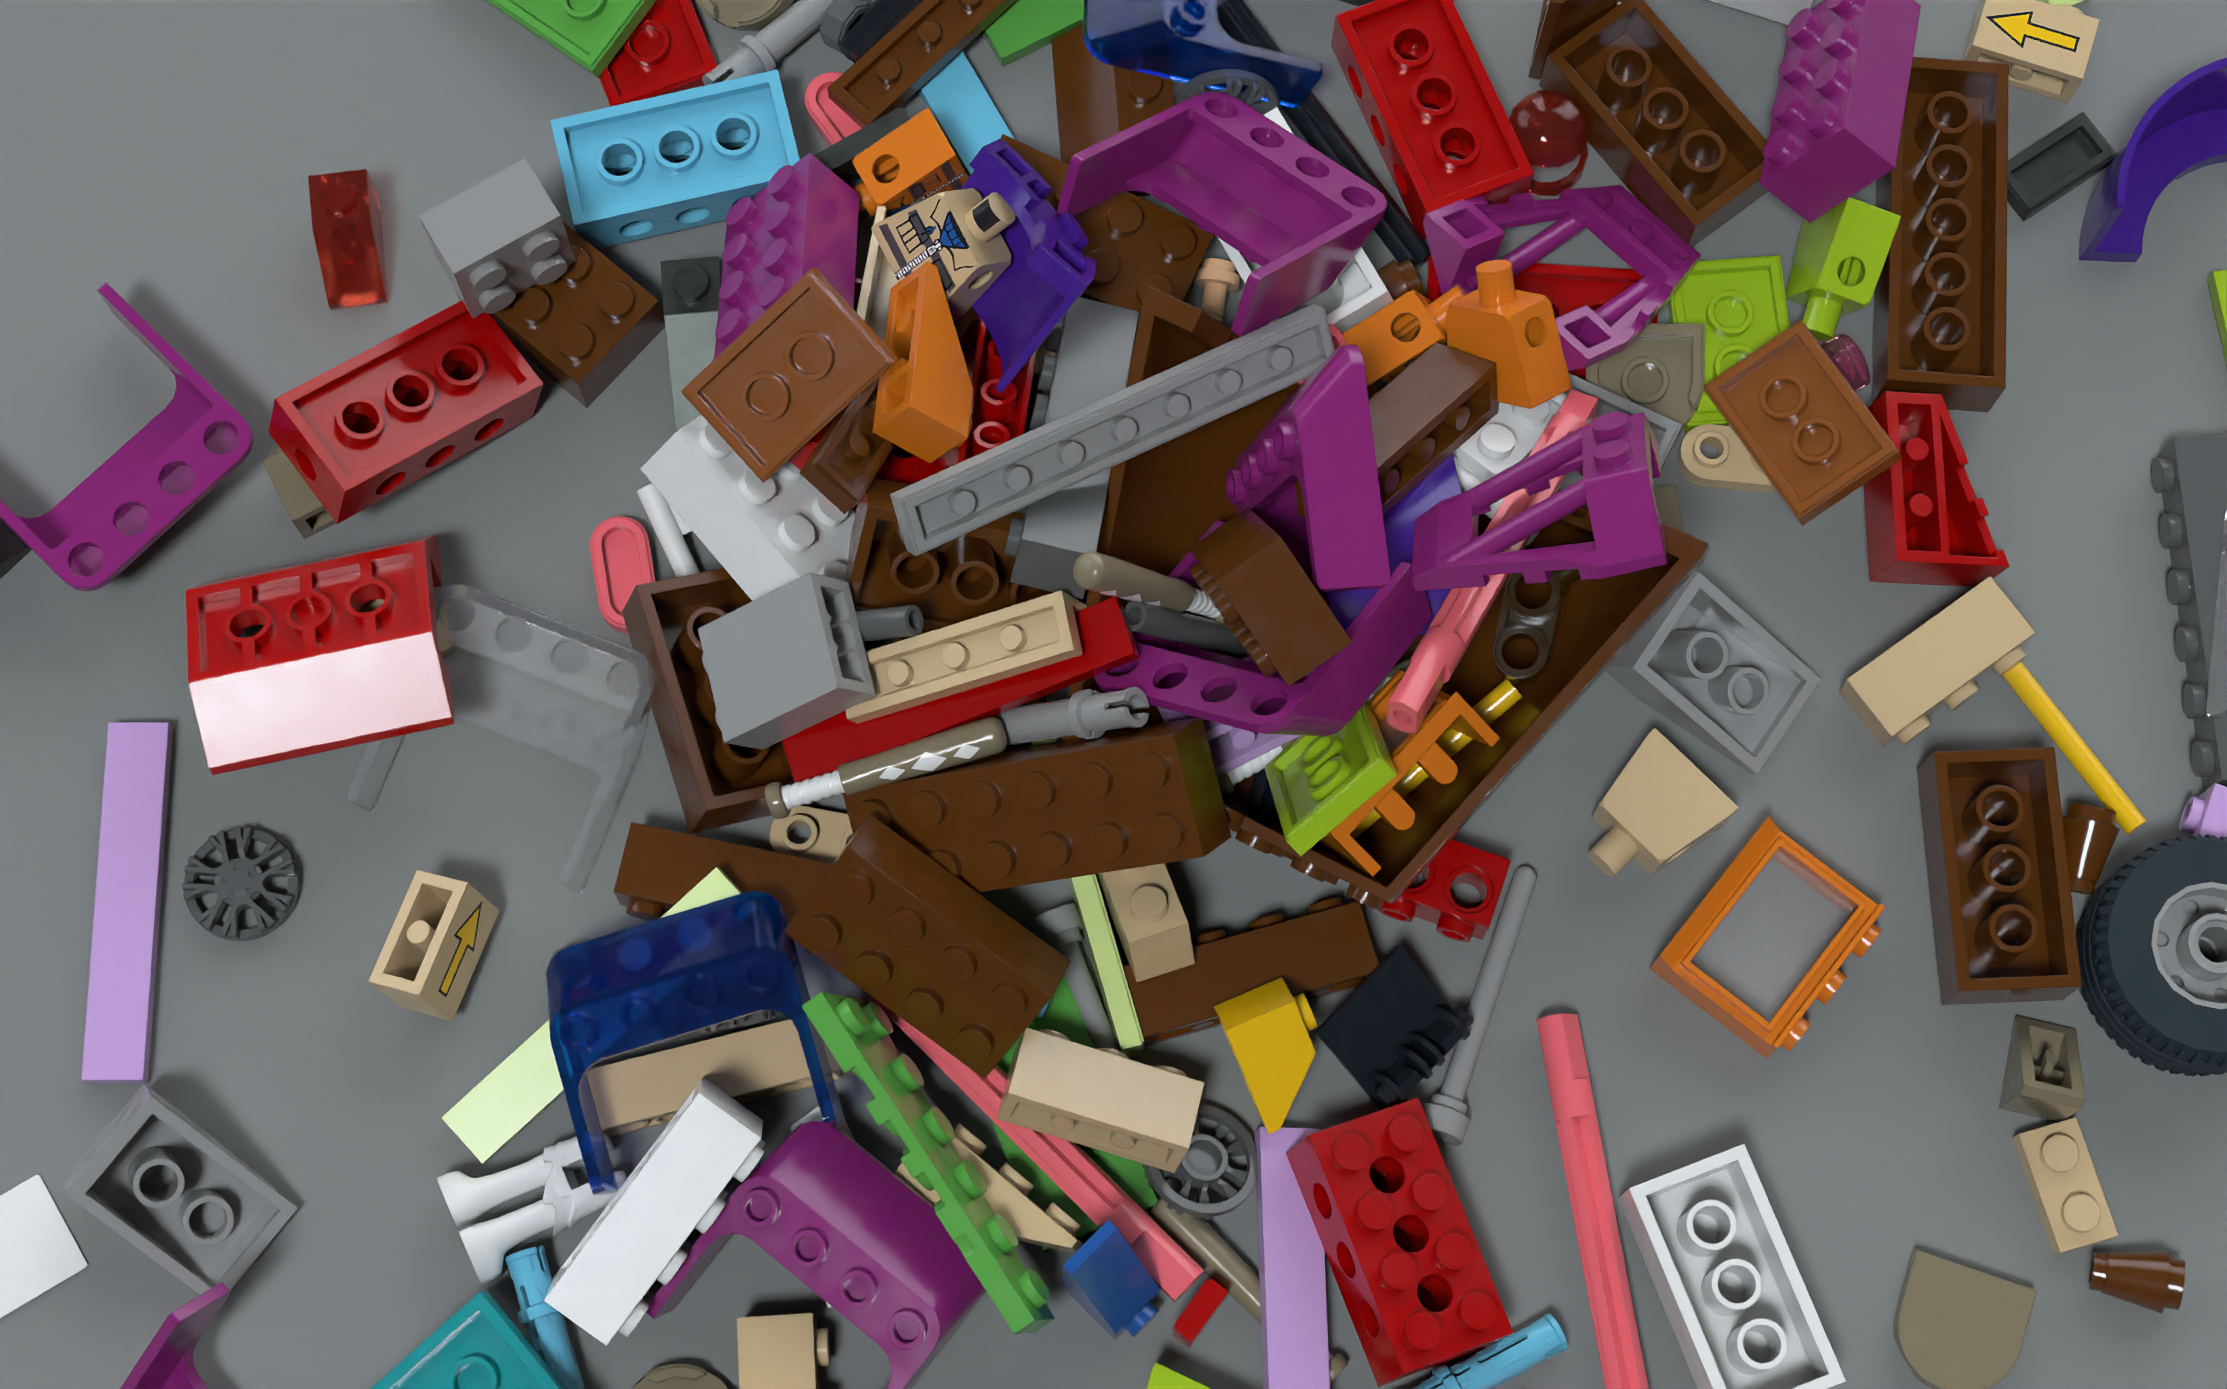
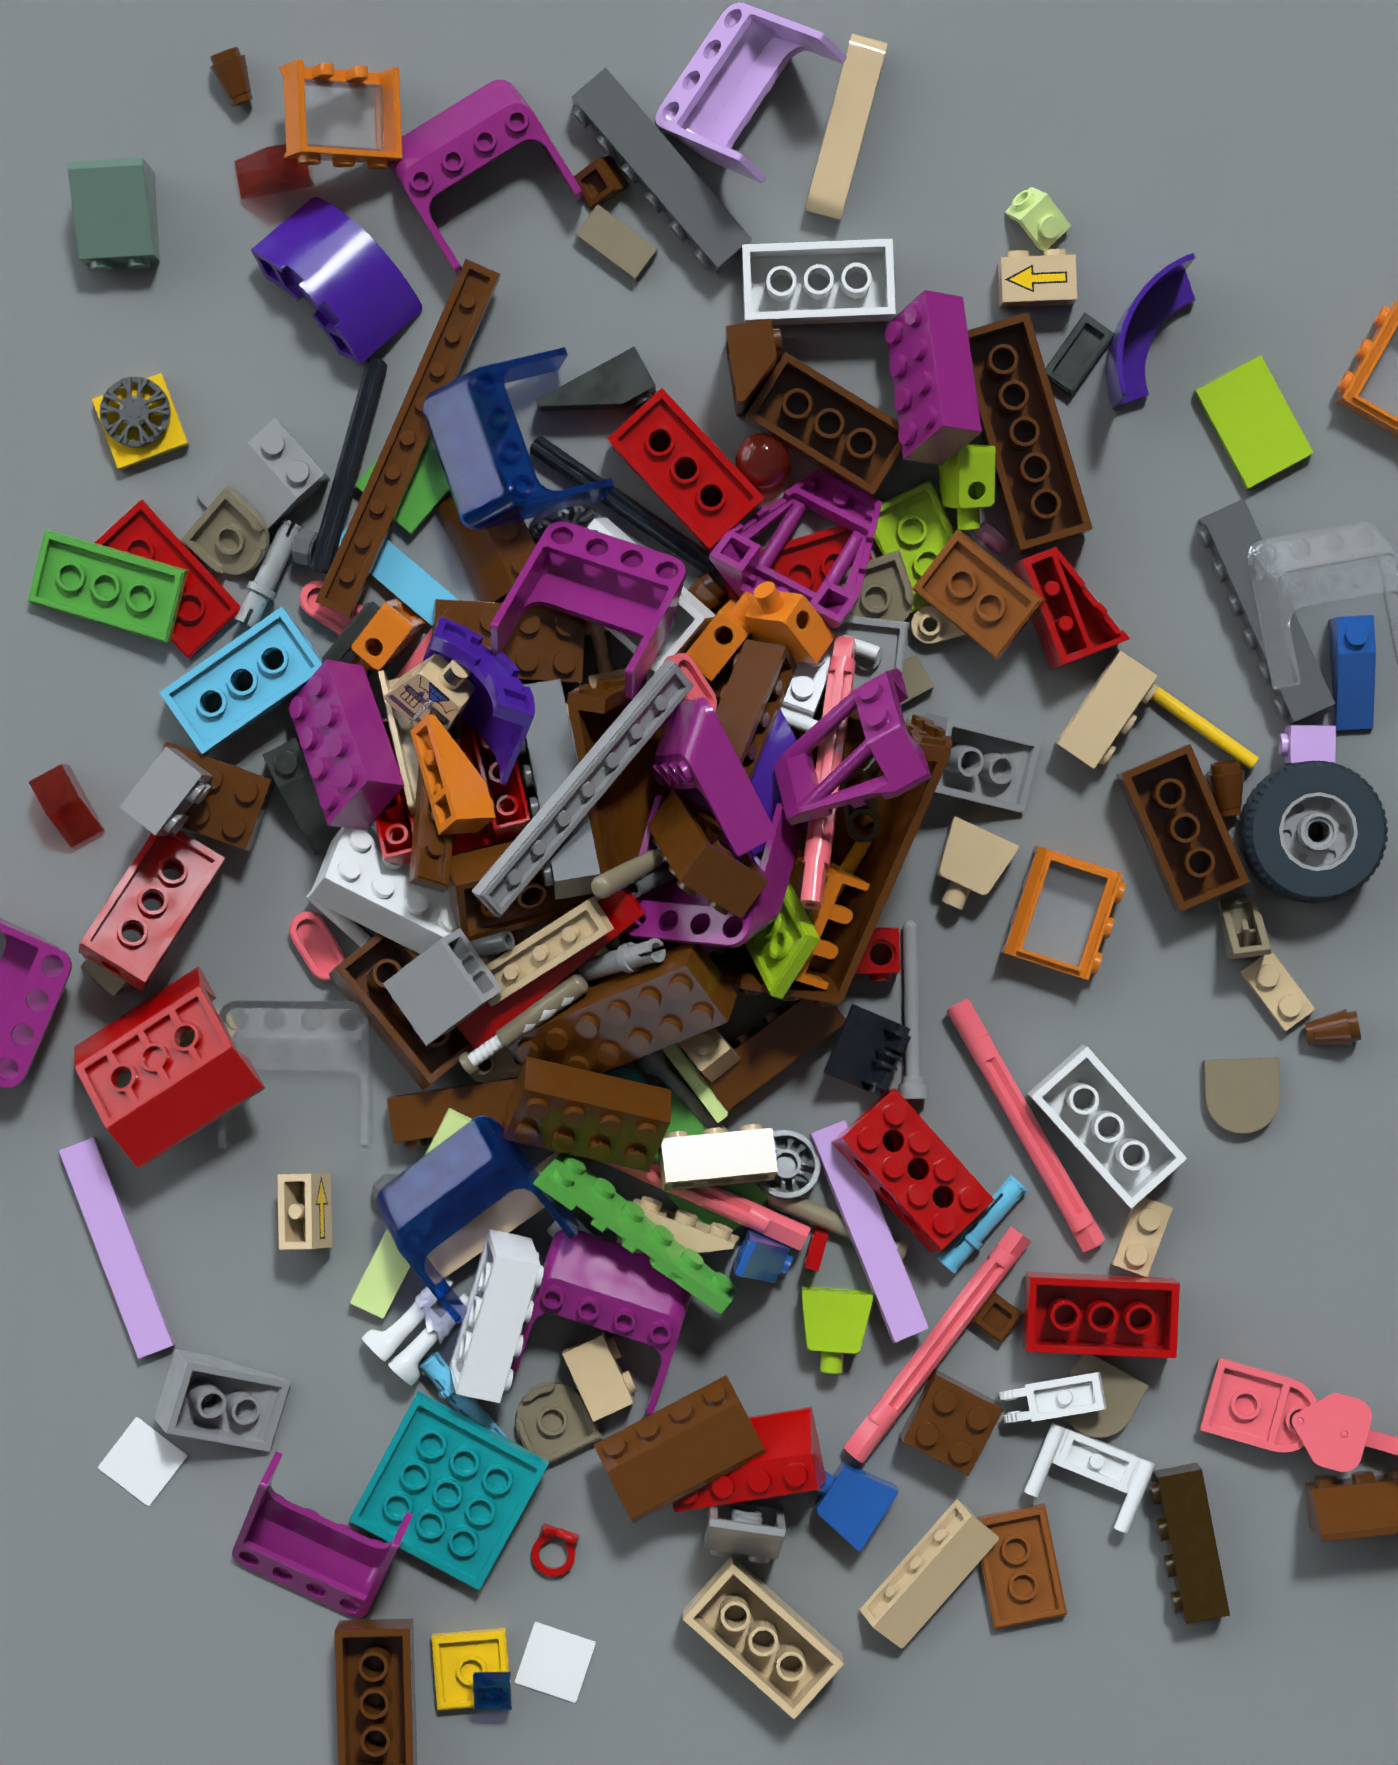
camera: 20 degrees left, 15 degrees up
dark grey wheel [182,827,300,941] -> none
dark orange tile [680,267,898,483] -> none
yellow slope [1214,977,1318,1134] -> none

